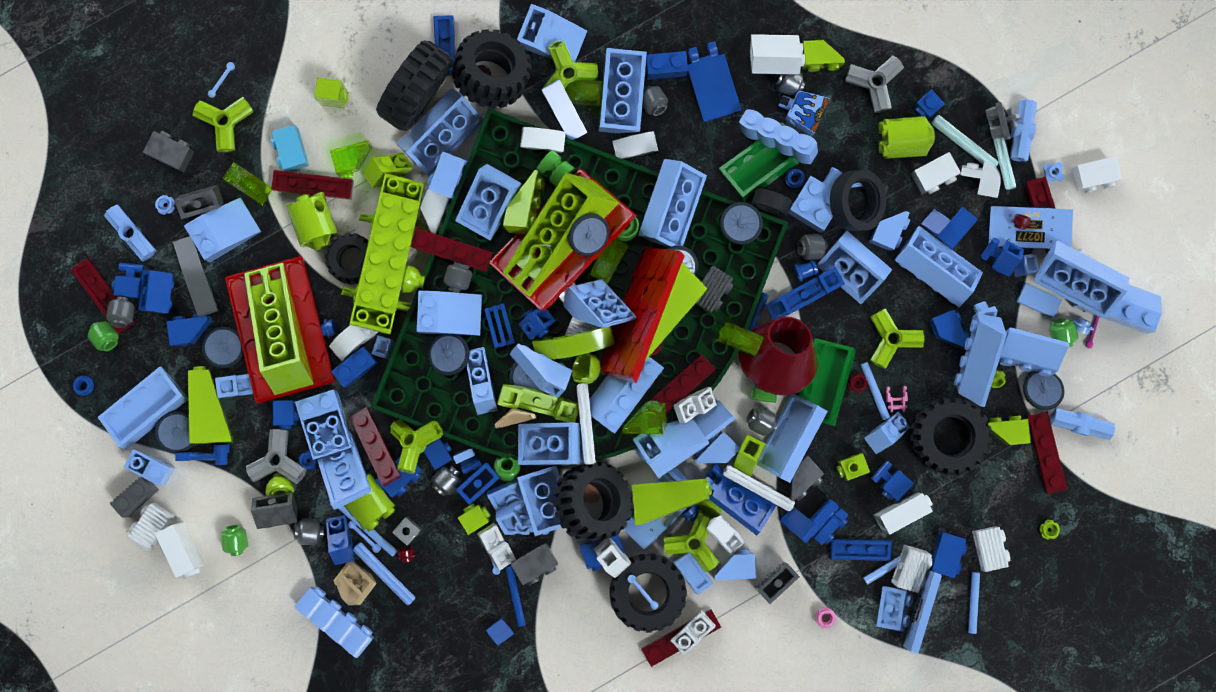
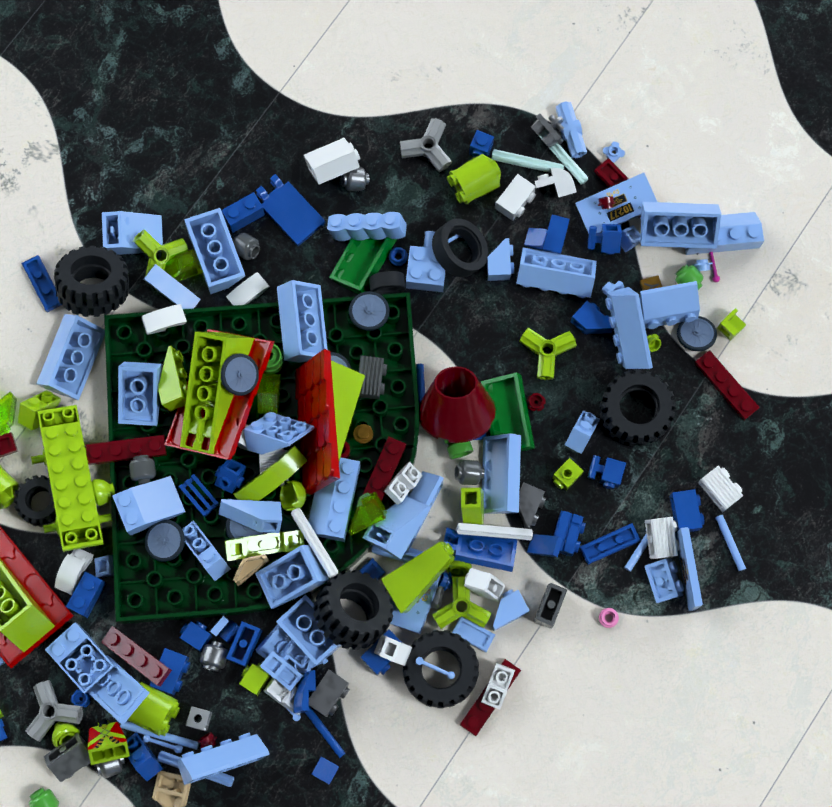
camera: 20 degrees left, 10 degrees down
blue brick [273,401,300,429] -> none
blue plate [321,319,337,338] -> none
black tyre [376,40,453,131] -> none
lime piece [390,419,443,474] -> none
white slope [420,189,451,235] -> none
light blue brick [427,152,467,199] -> none
bright green head [494,453,520,481] -> none
bright green wheel [536,150,575,187] -> none
nougat tile [583,484,600,503] -> none
light blue slope [694,432,740,463] -> none
clear neon green slope [718,322,764,356] -> none
blue slope [765,266,845,320] -> none
torso [778,91,830,136] -> none
blue bush [793,259,819,282] -> none
dark grey head [797,234,828,260] -> none
lime slope [802,40,845,72] -> none
light blue slope [816,231,892,304] -> none
light blue bar [860,362,890,420] -> none
white brick [873,492,933,535] -> none
bright pink piece [886,386,908,412] -> none
lime slope [987,416,1031,445] -> none
light blue tile [1016,283,1062,318] -> none
lime plate [1040,520,1060,540] -> none
light blue piece [1050,408,1115,440] -> none
white brick [1072,157,1122,193] -> none
none -> lime torso [88,720,130,765]
none -> light blue slope [177,733,269,785]
none -> light blue slope [260,651,303,691]
none -> blue slope [293,670,316,713]
none -> pearl gold plate [354,424,373,444]
none -> blue tile [359,558,386,580]
none -> pearl gold tile [640,275,662,291]
none -> lime panel [717,308,746,341]

